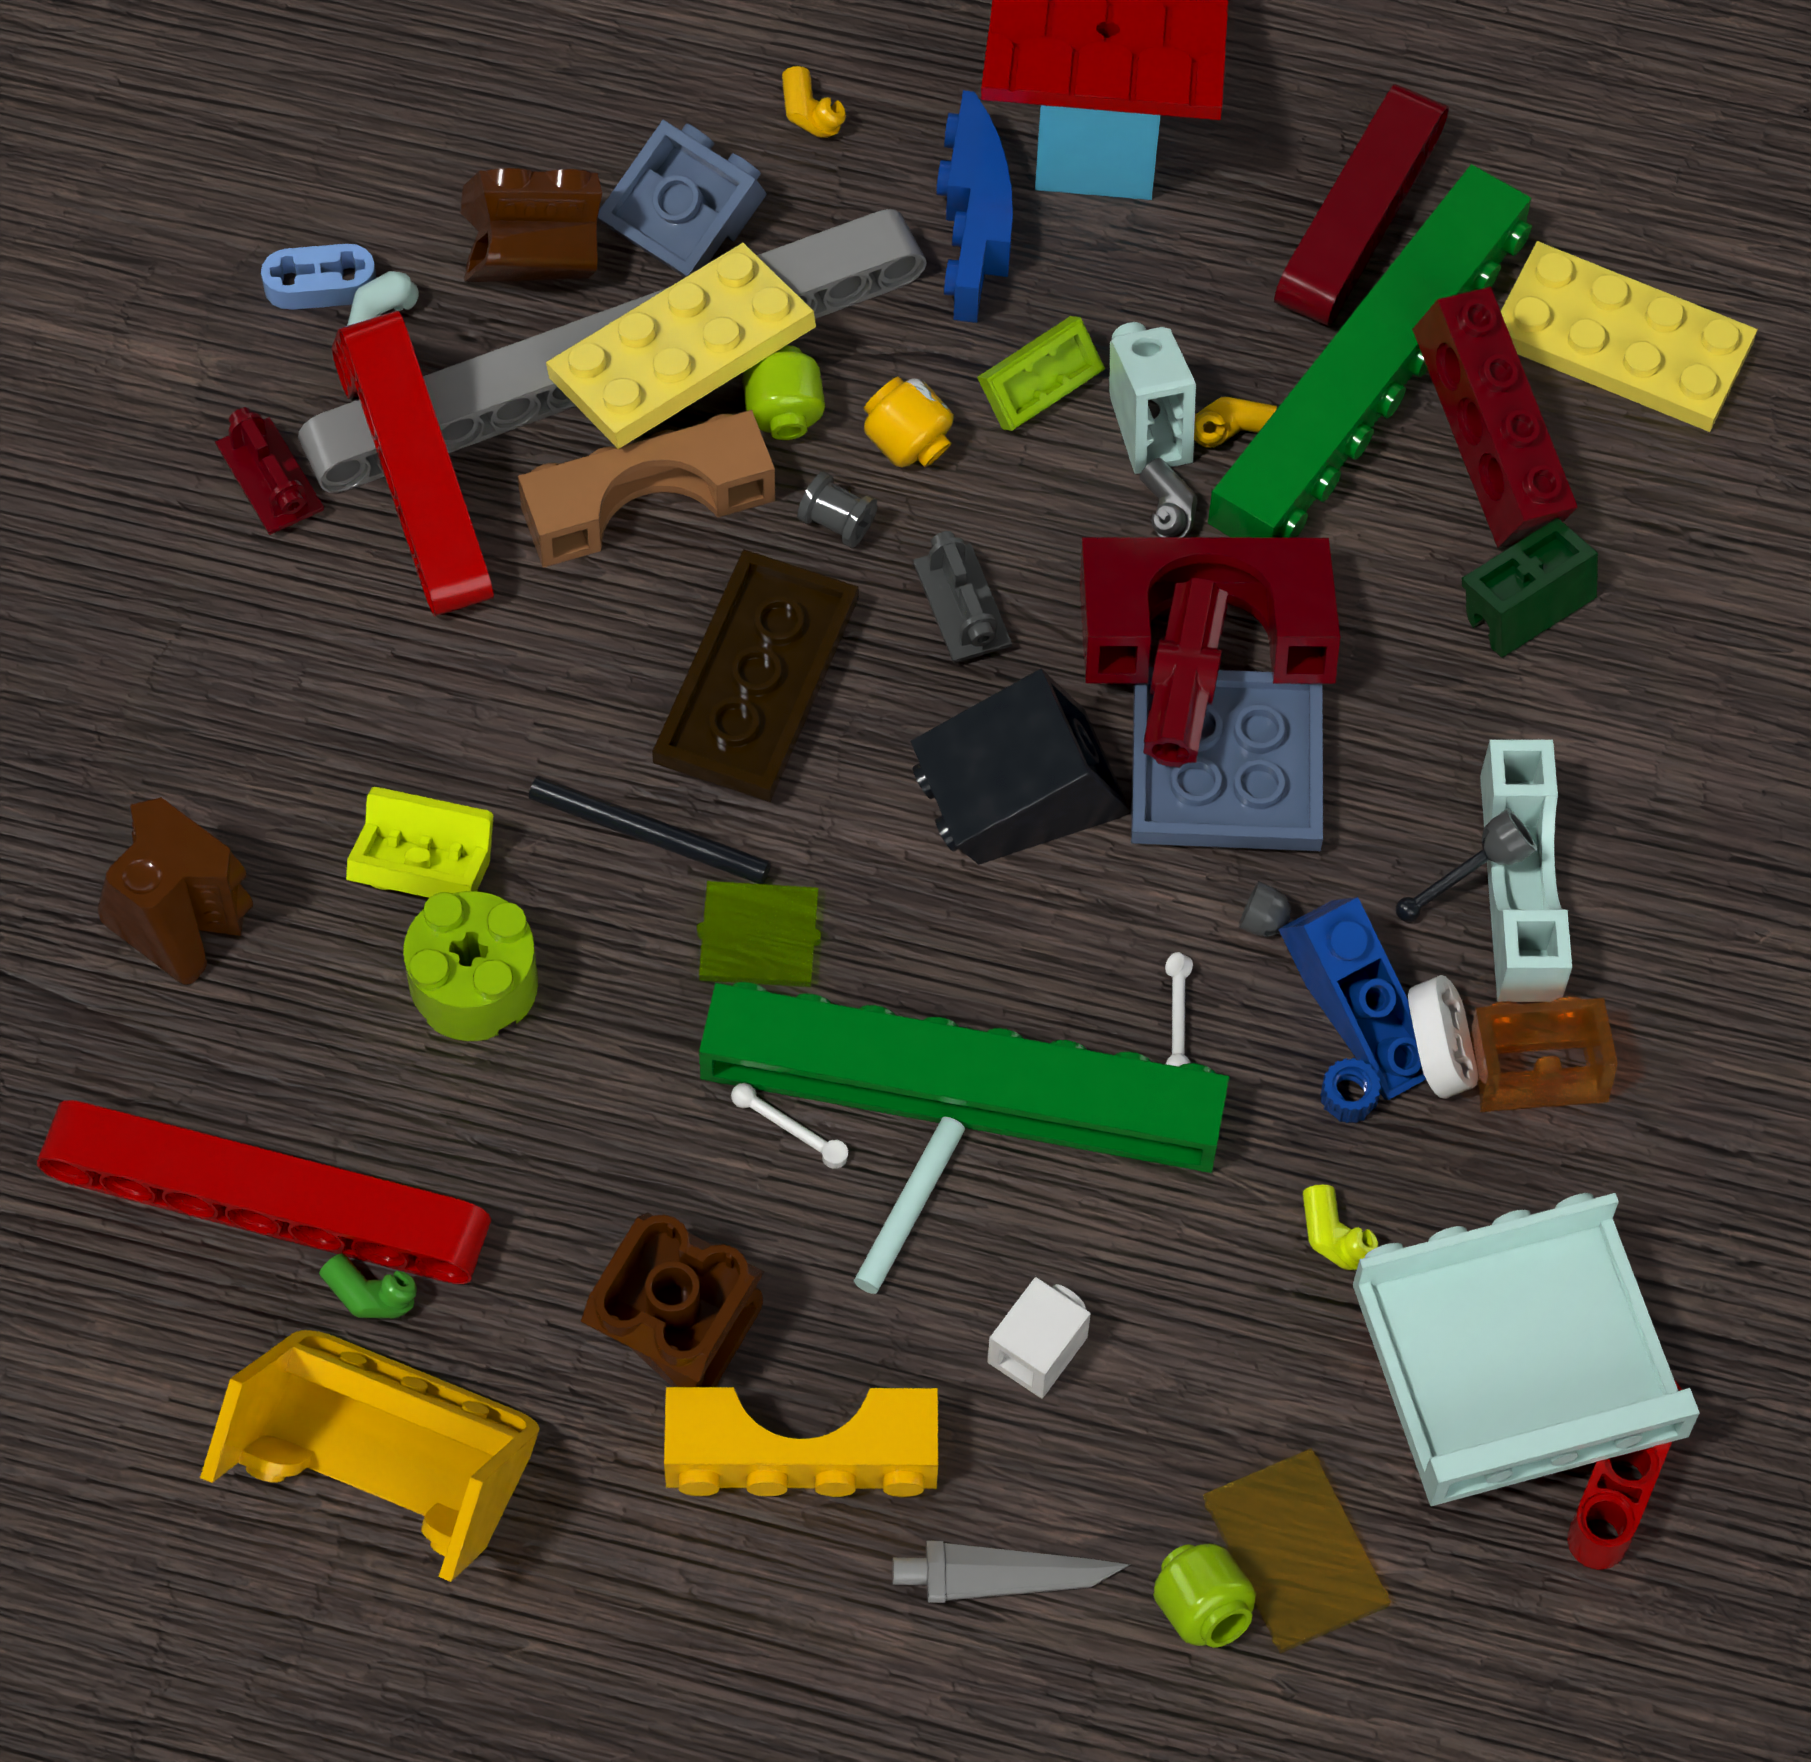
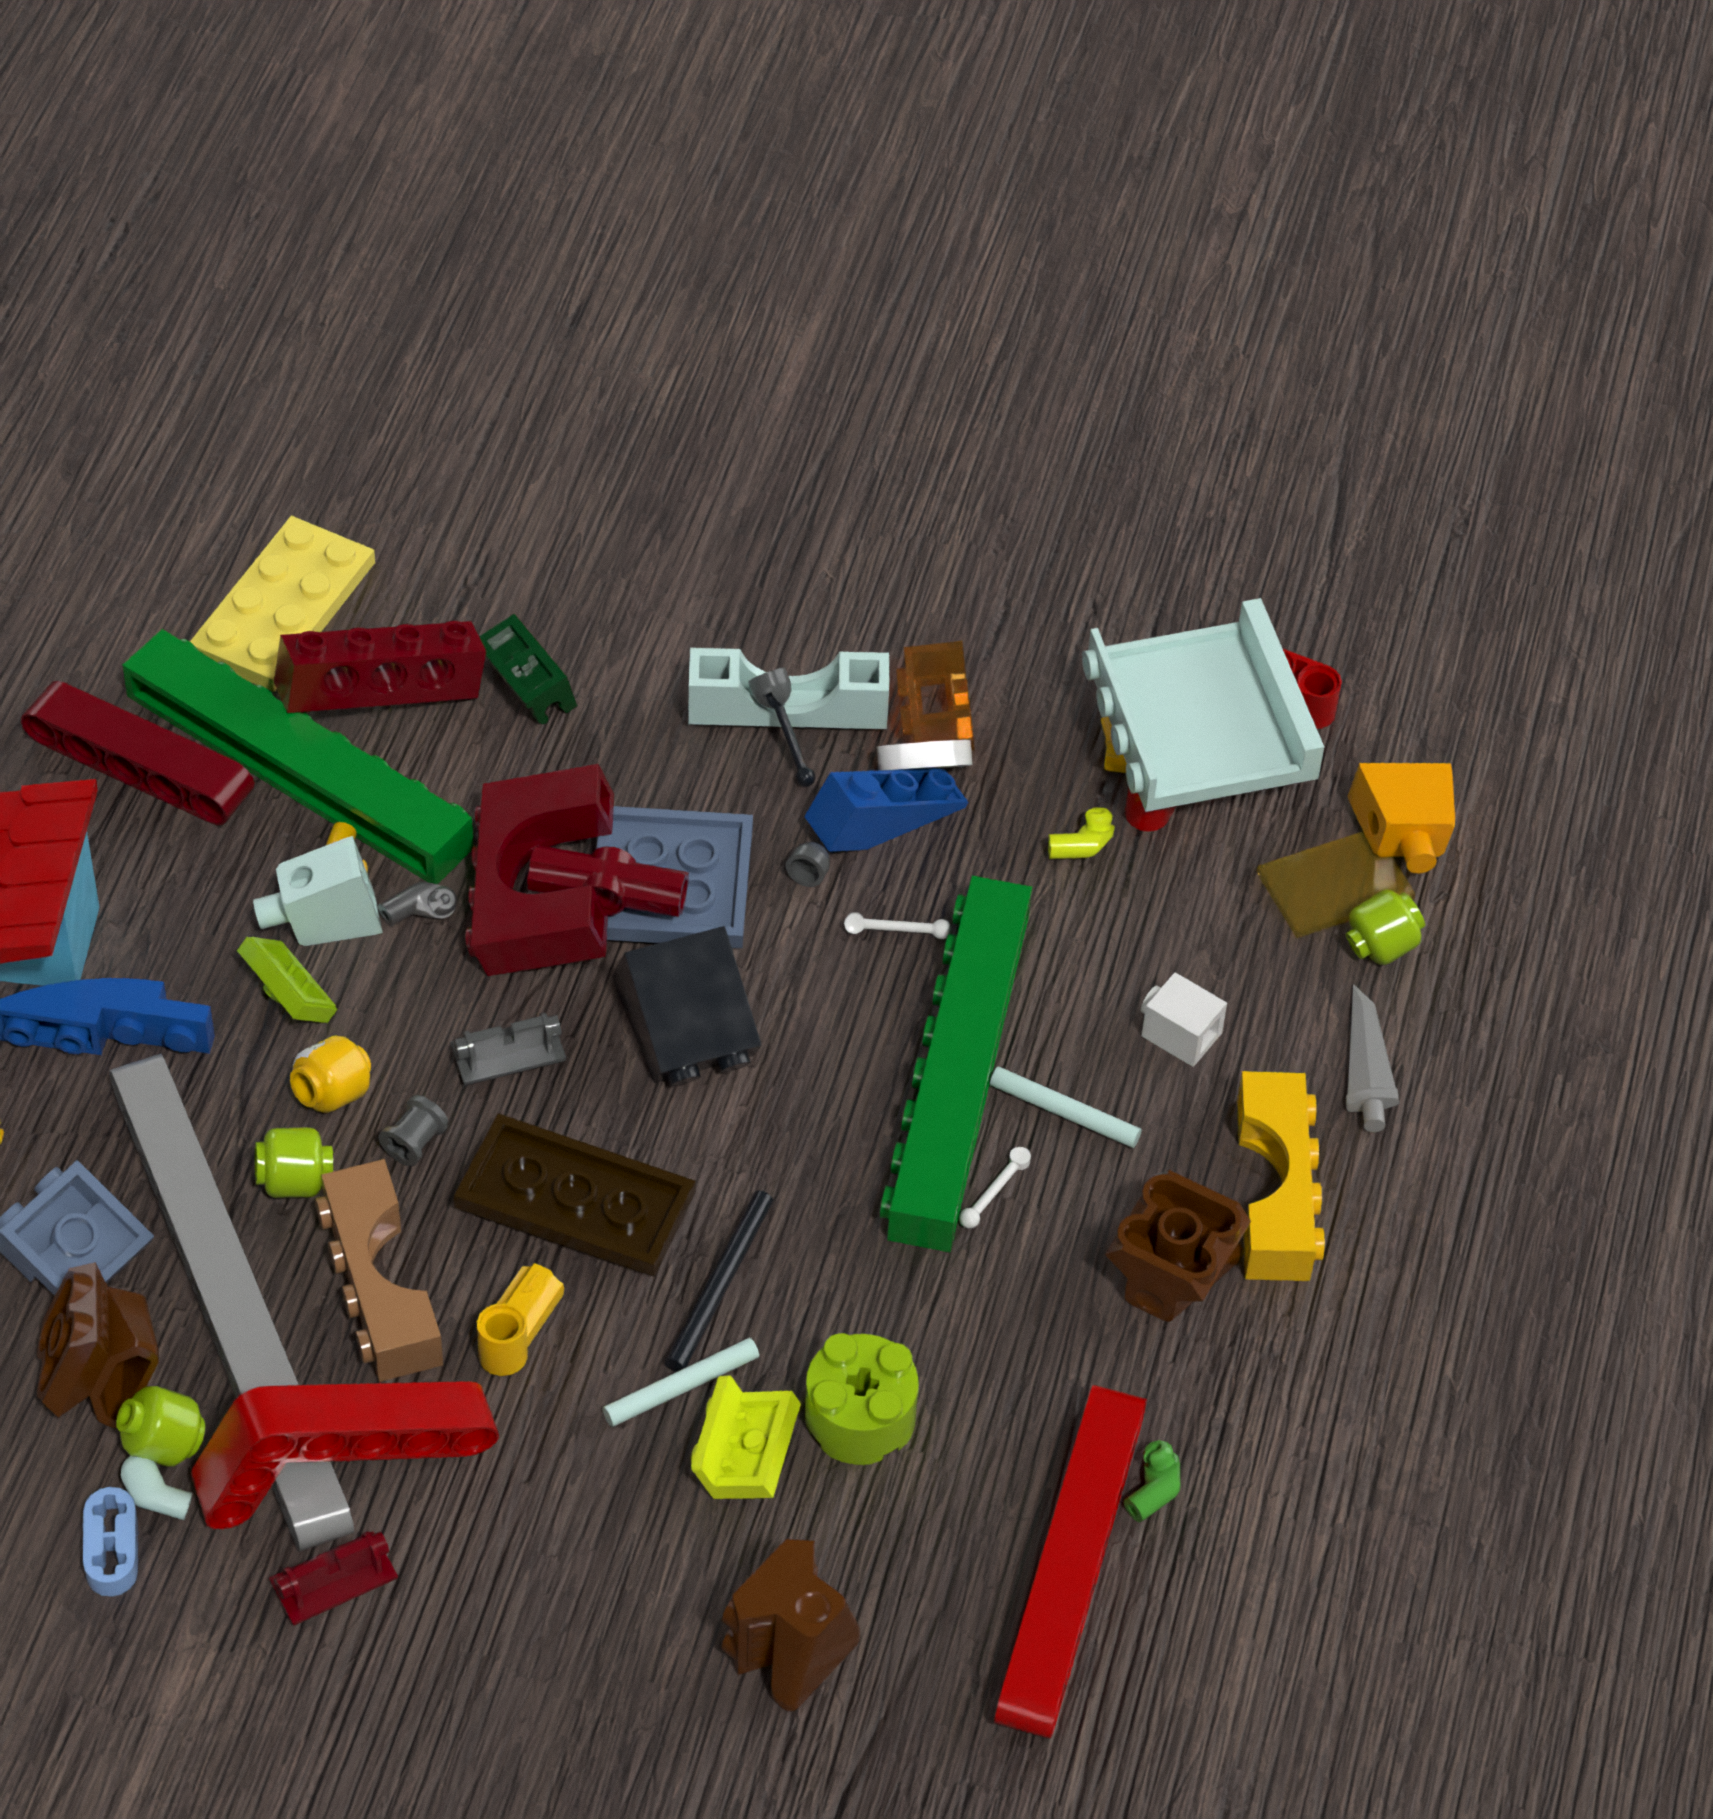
camera: 90 degrees left, 10 degrees down
yellow windscreen [200,1330,540,1582] -> none
light yellow plate [546,243,816,449] -> none
clear neon green piece [697,881,821,987] -> none
blue axle [1320,1058,1381,1123] -> none
none -> lime head [116,1386,205,1466]
none -> yellow piece [477,1263,564,1376]
none -> light aqua bar [602,1338,759,1427]
none -> light orange torso [1348,763,1455,874]

